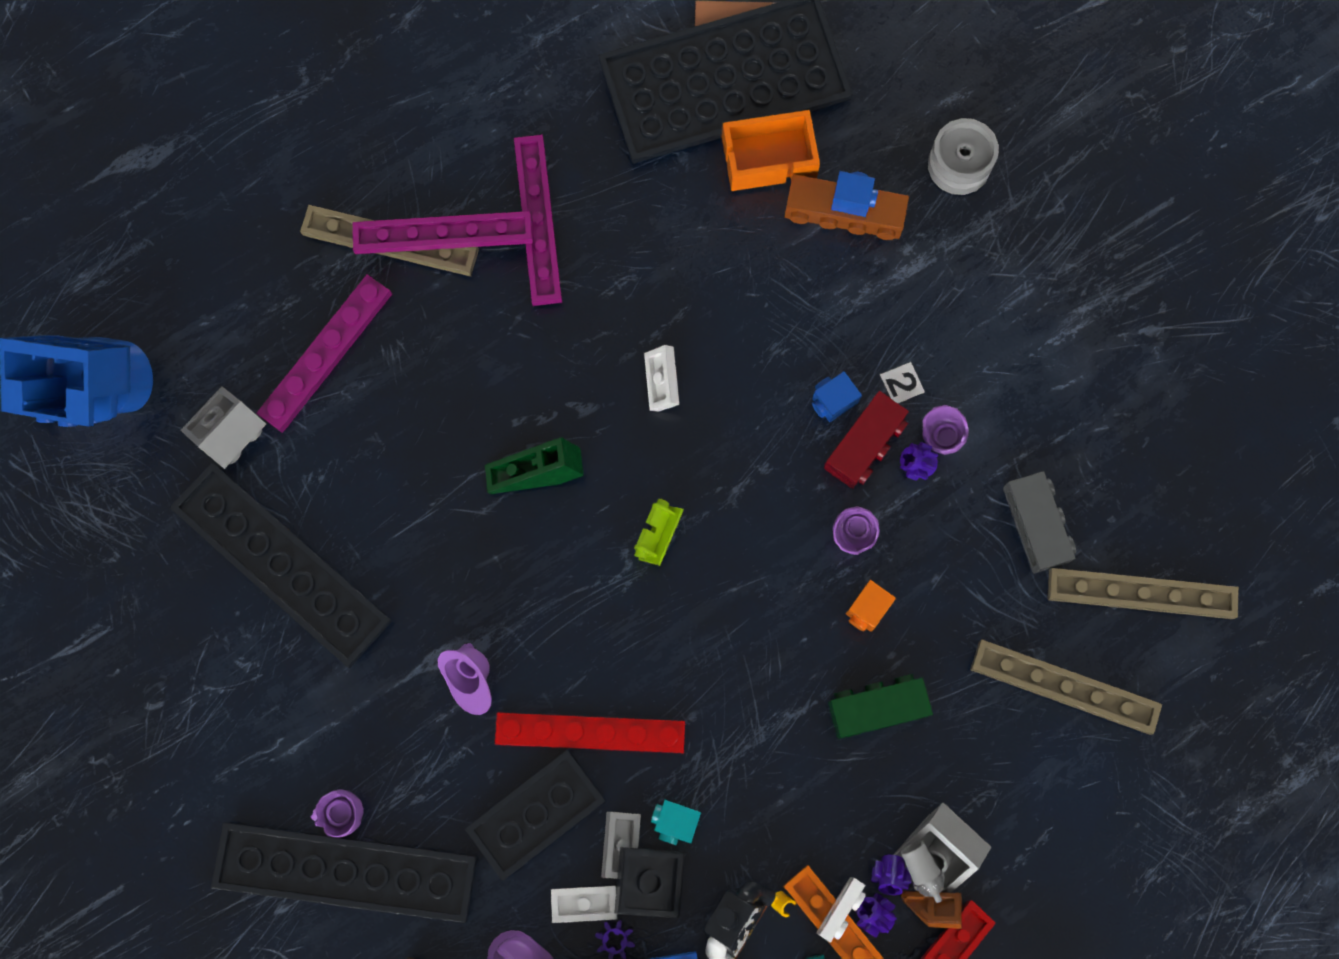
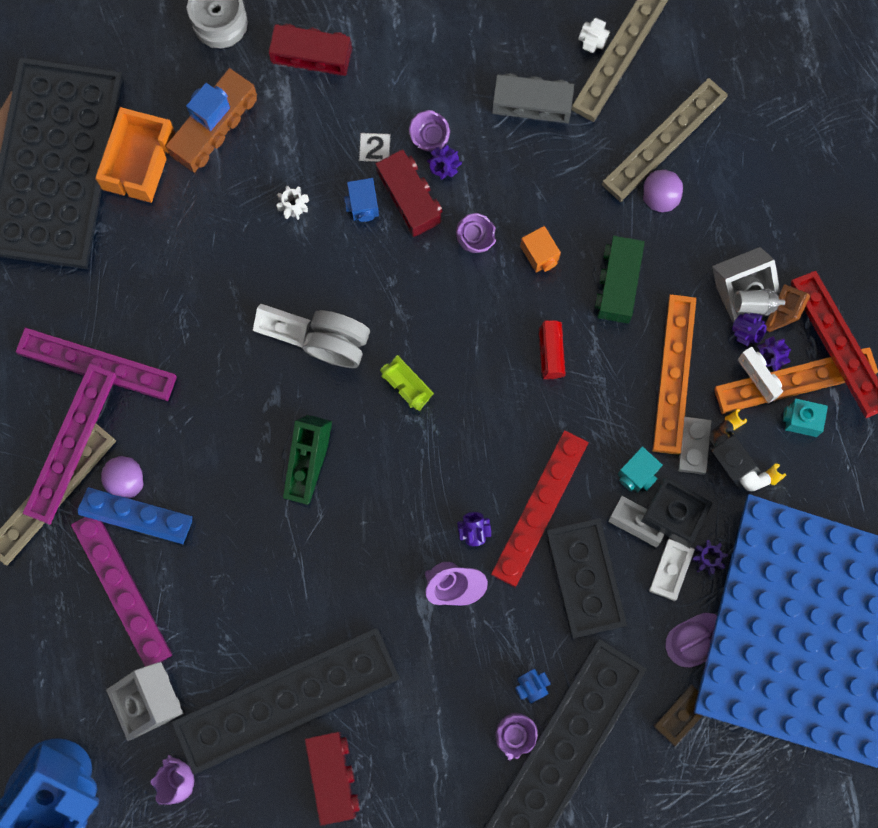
camera: 65 degrees left, 0 degrees up
none -> blue plate [78,487,192,544]
none -> medium lavender hair [101,456,143,499]
none -> medium lavender hair [151,755,194,805]
none -> dark red brick [269,24,352,76]
none -> white gear [276,186,309,220]
none -> light grey wheel [302,310,370,368]
none -> dark red brick [305,732,360,825]
none -> dark purple gear [457,512,491,546]
none -> blue gear [515,669,551,704]
none -> red brick [539,321,566,379]
none -> white gear [579,18,610,53]
none -> medium lavender hair [643,170,683,212]
none -> orange plate [652,294,697,455]
none -> light grey plate [678,417,711,475]

